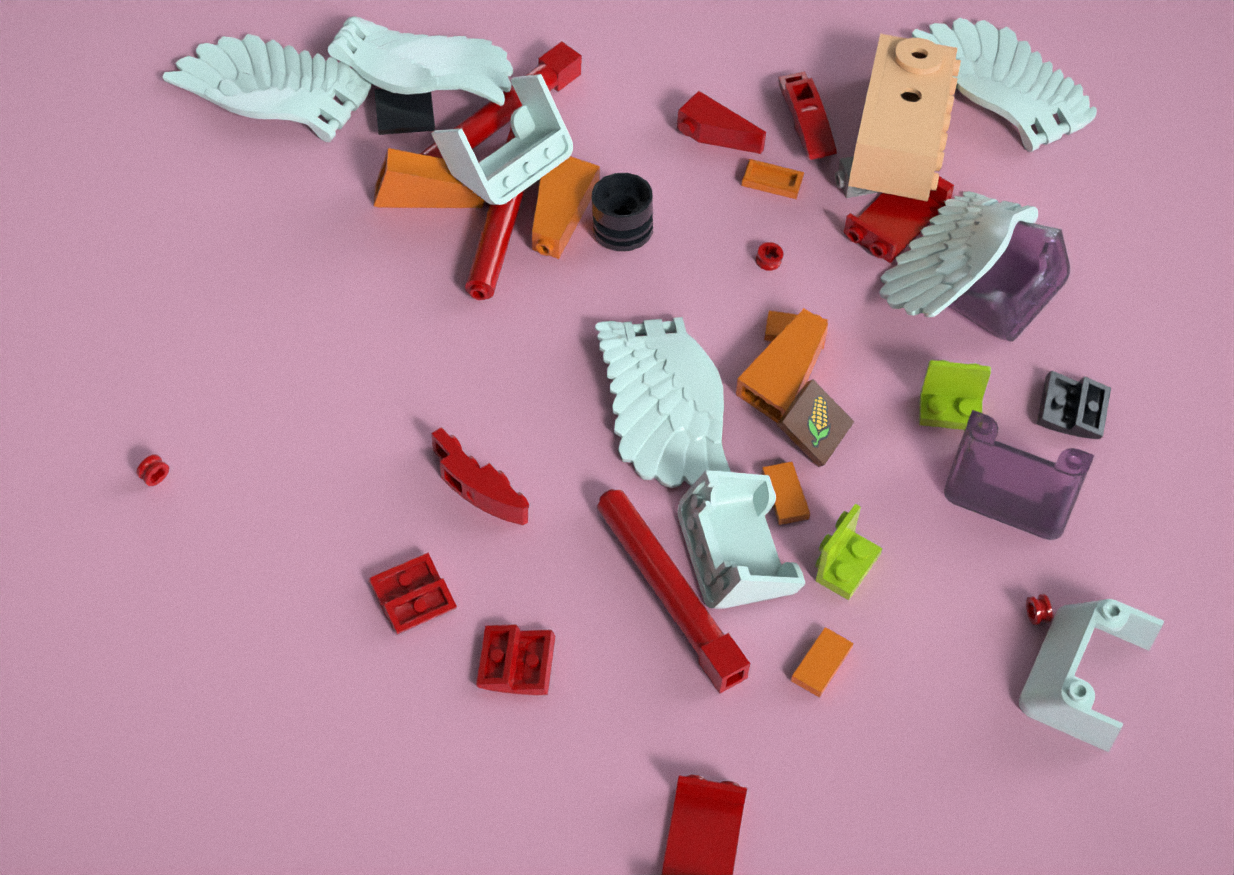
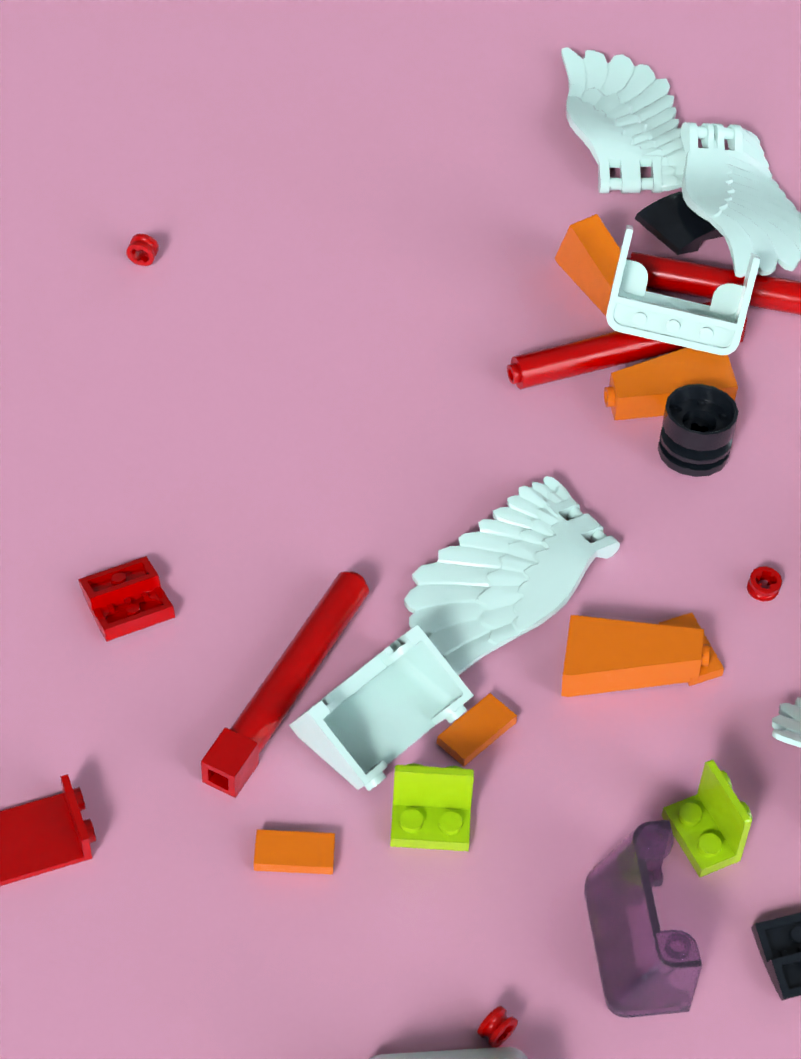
camera: 60 degrees right, 5 degrees down
red slope [368,552,457,635] -> none
red slope [431,427,529,526] -> none
reddish brown tile [776,379,854,467] -> none

